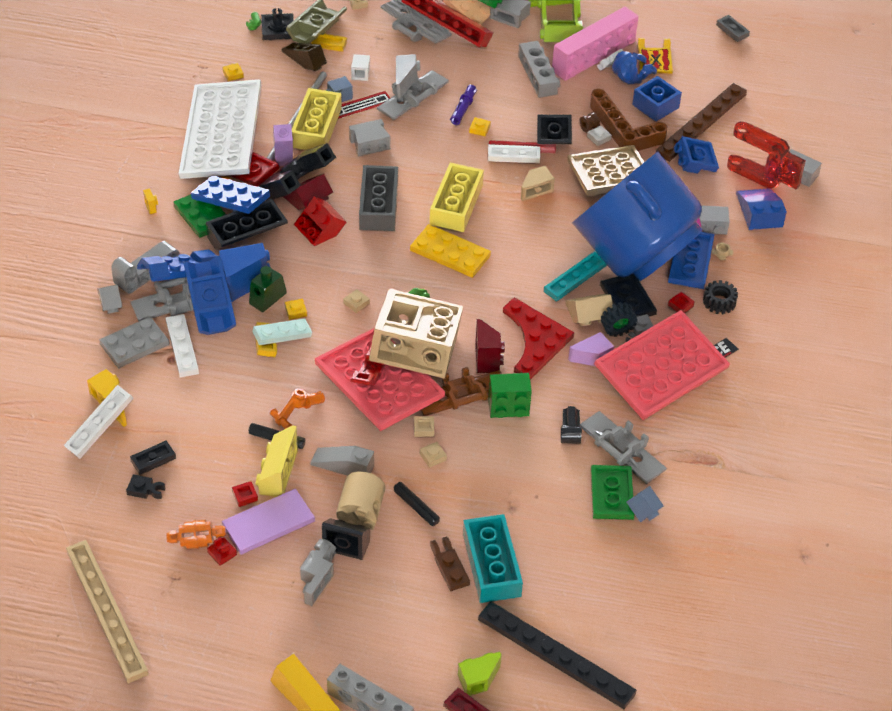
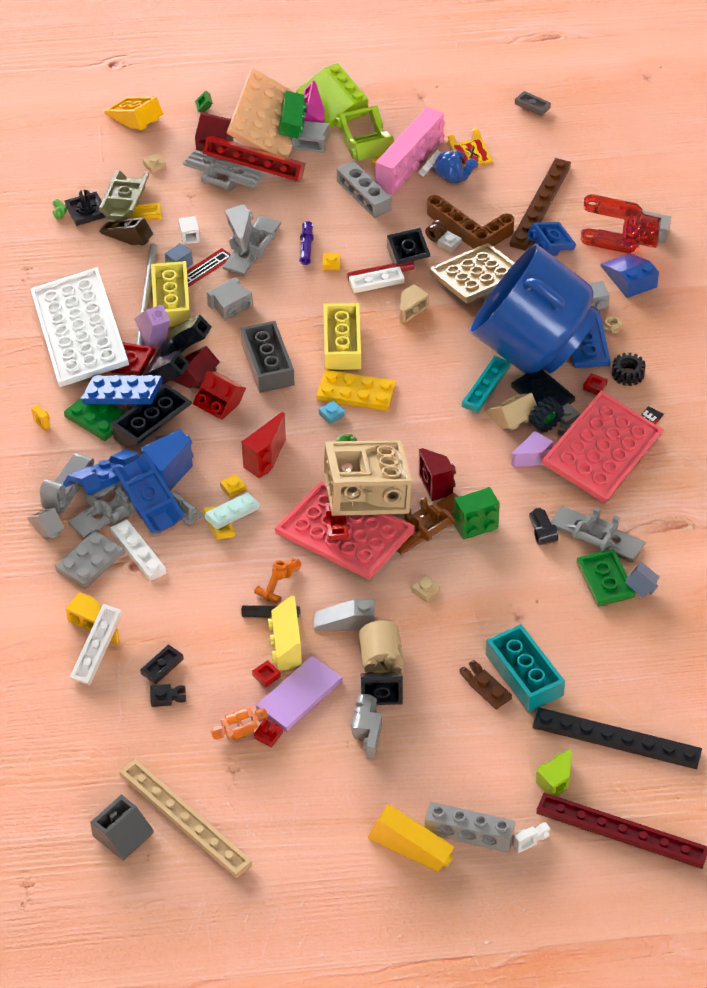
camera: 15 degrees left, 0 degrees up
yellow plate [222,63,244,82] -> none
dark green torso [249,266,287,313] -> none
tan plate [343,289,370,313] -> none
black axle [394,482,440,526] -> none
tan plate [414,416,434,437] -> none
red plate [503,297,574,380] -> none
blue brick [632,76,682,122] -> none
none -> dark grey slope [90,794,154,861]
none -> light grey hinge [170,491,203,526]
none -> red slope [241,412,286,478]
none -> medium azure plate [319,401,345,424]

